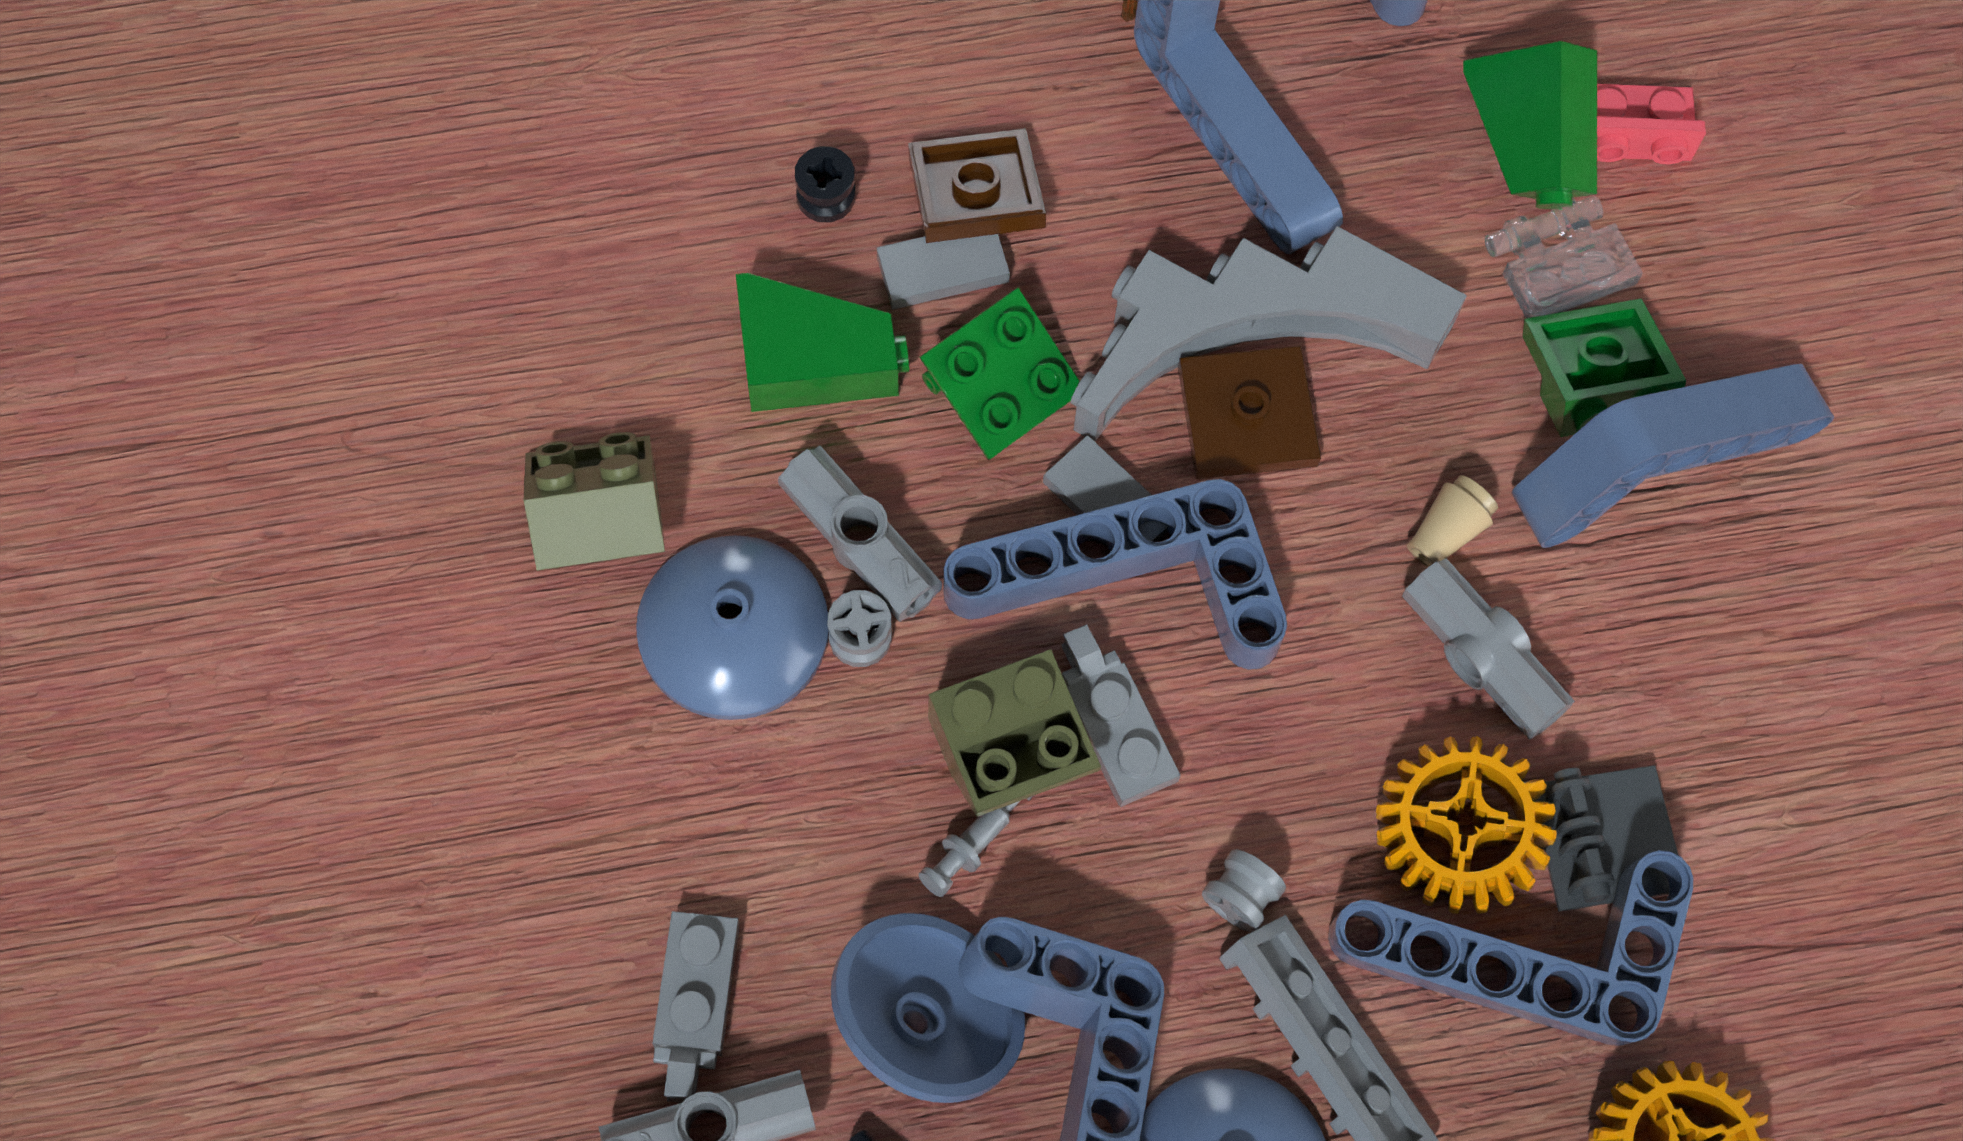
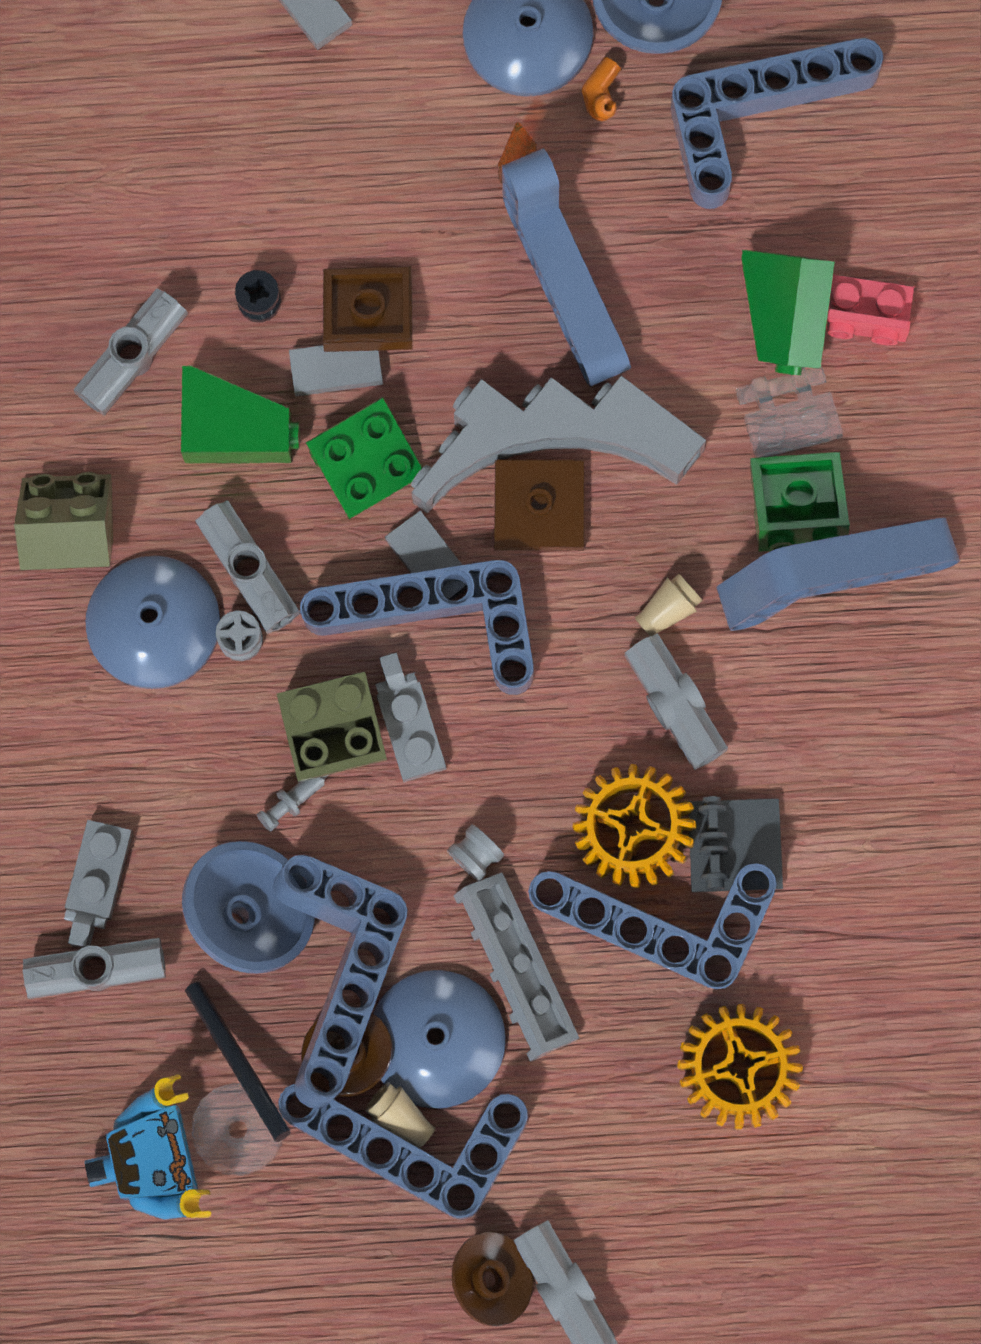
camera: 15 degrees right, 10 degrees up
none -> light grey piece [73,288,188,416]

